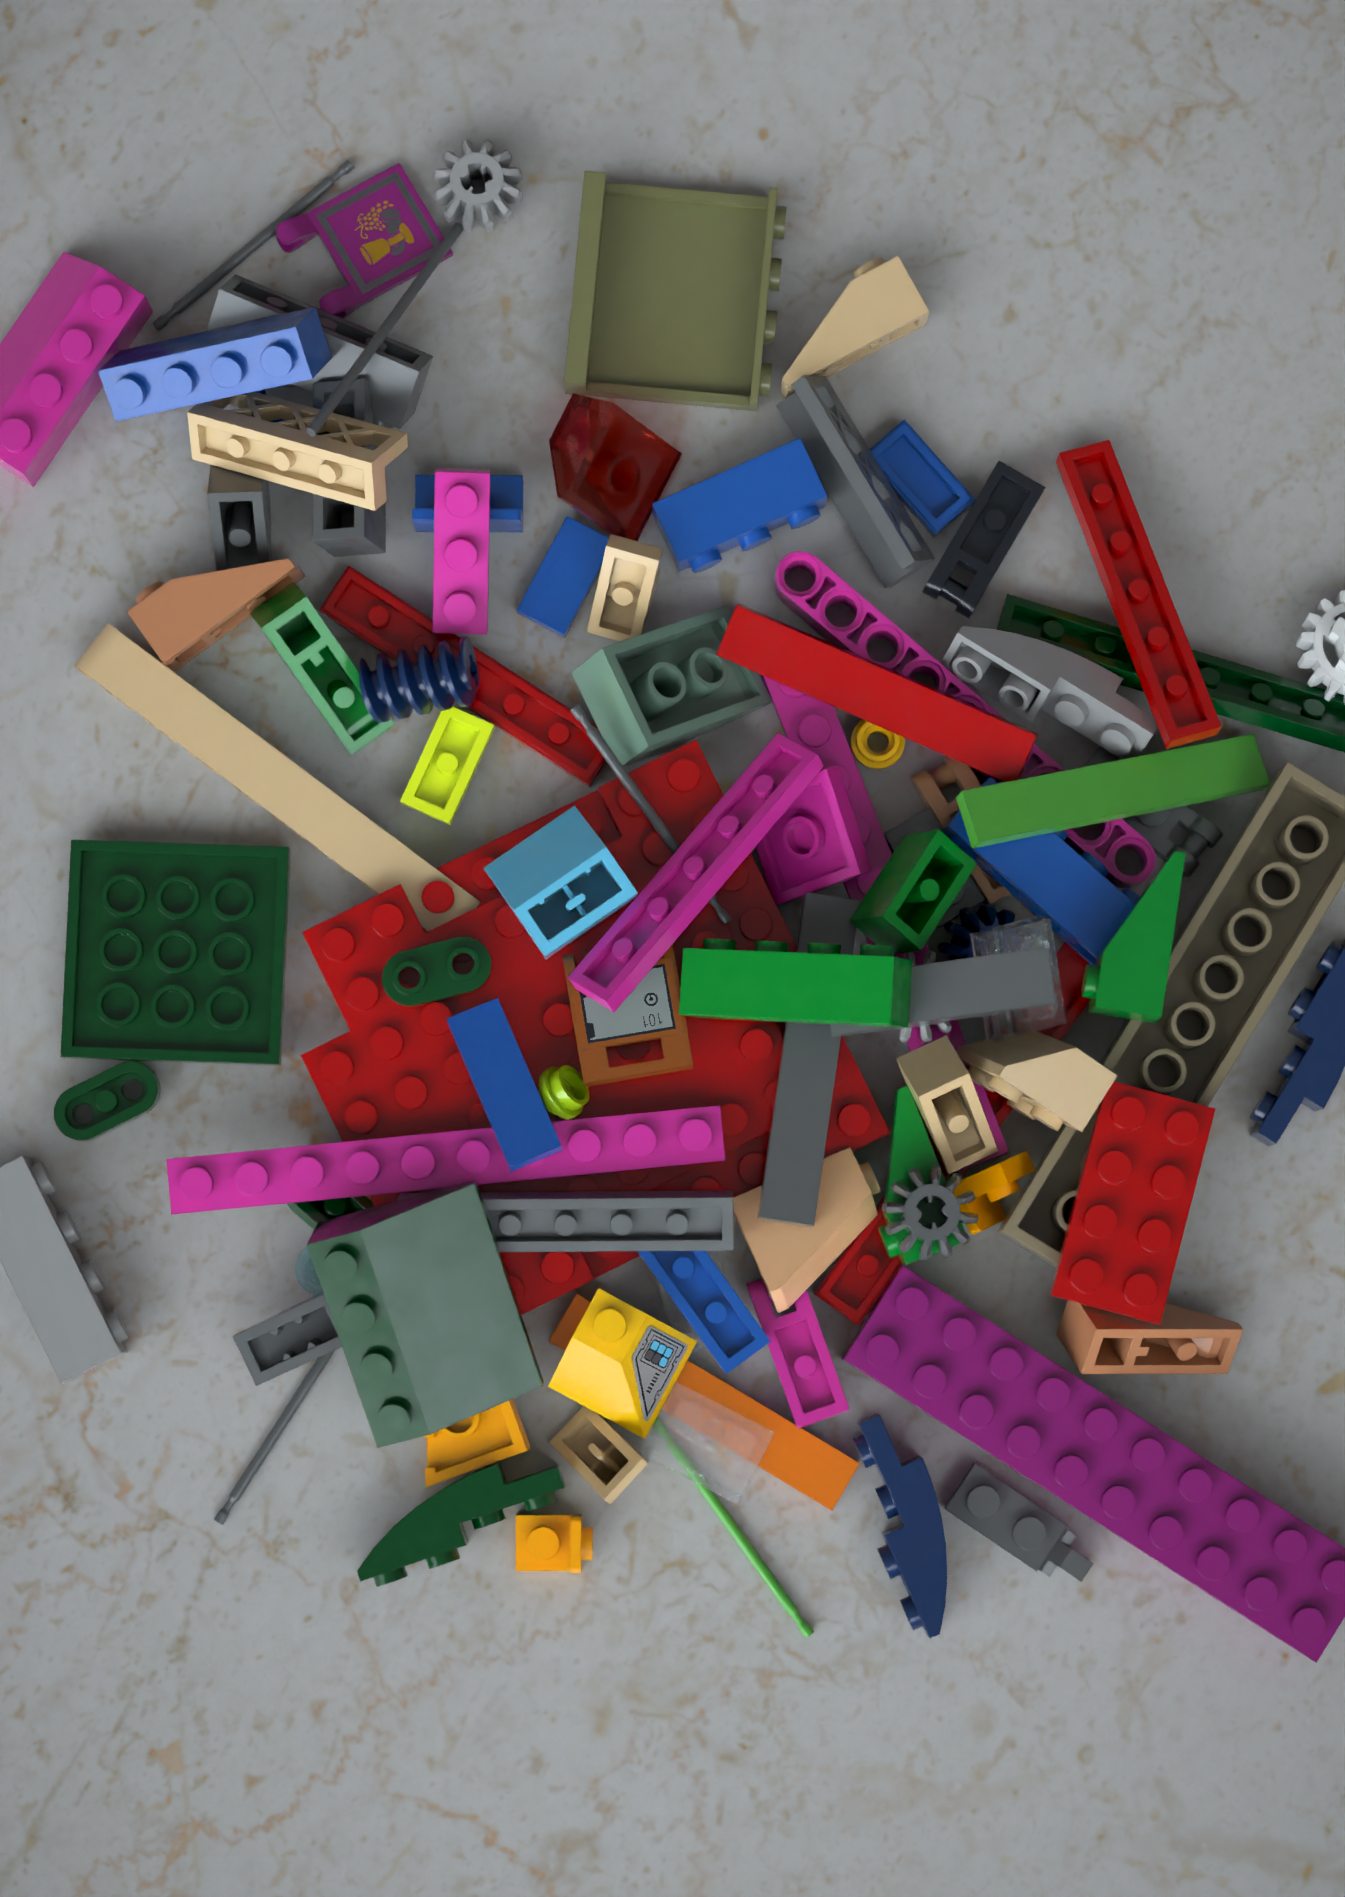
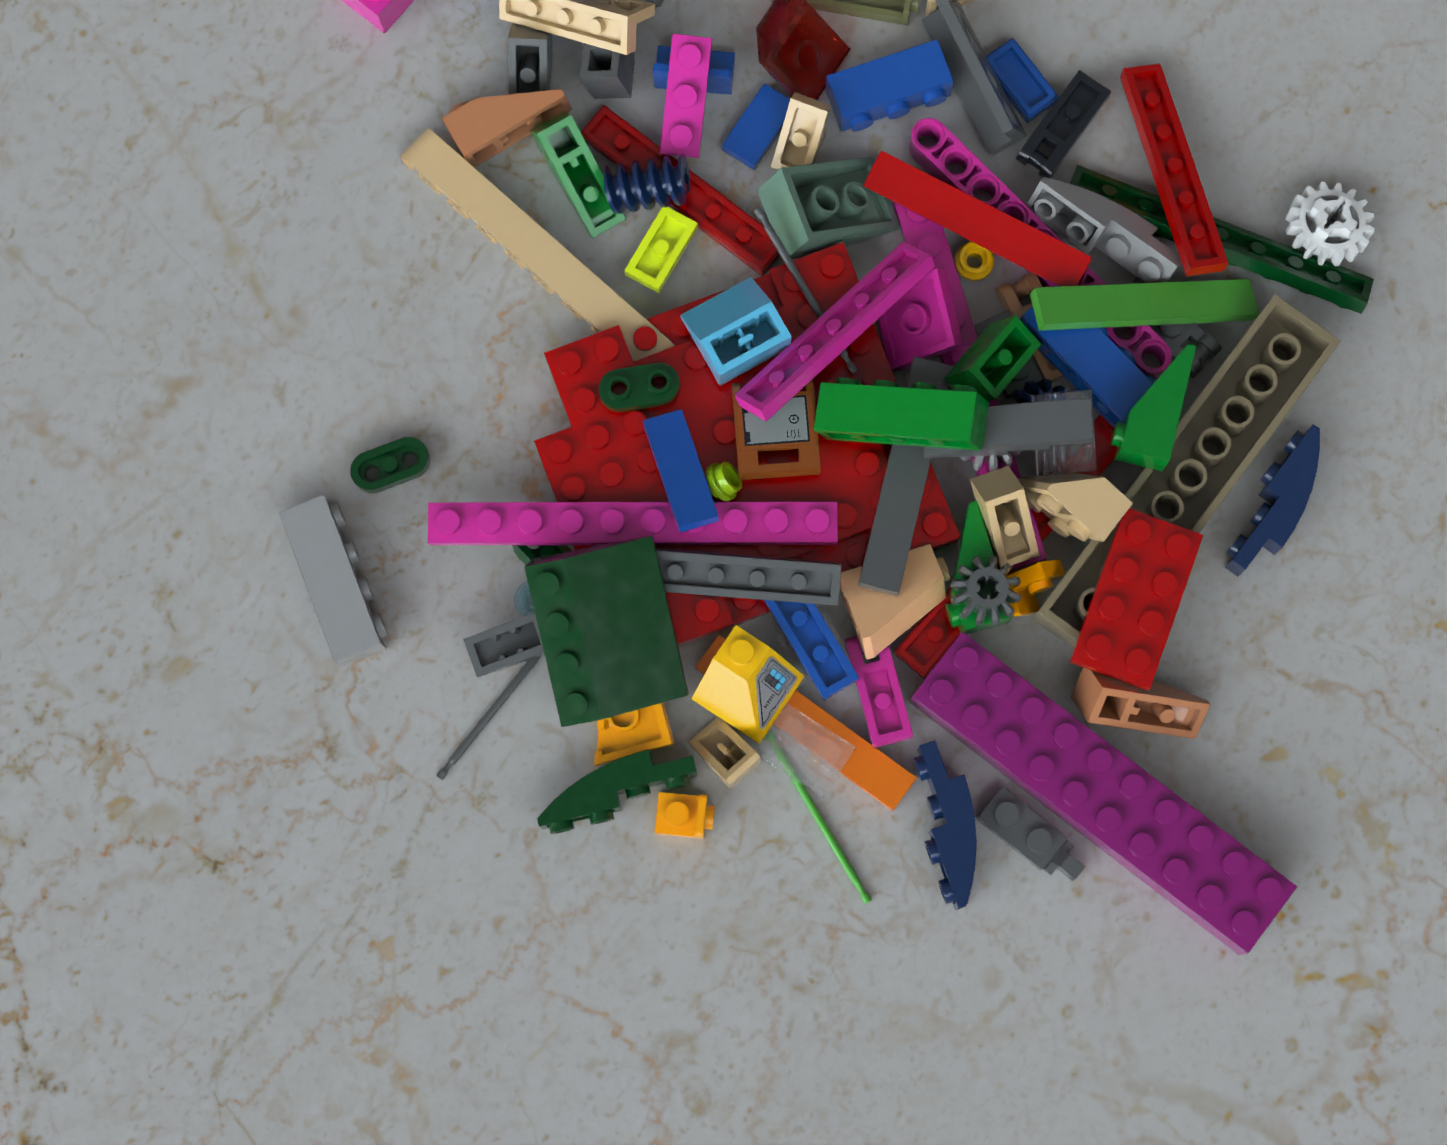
camera: 10 degrees right, 5 degrees down
dark green plate [60,840,291,1066] -> none

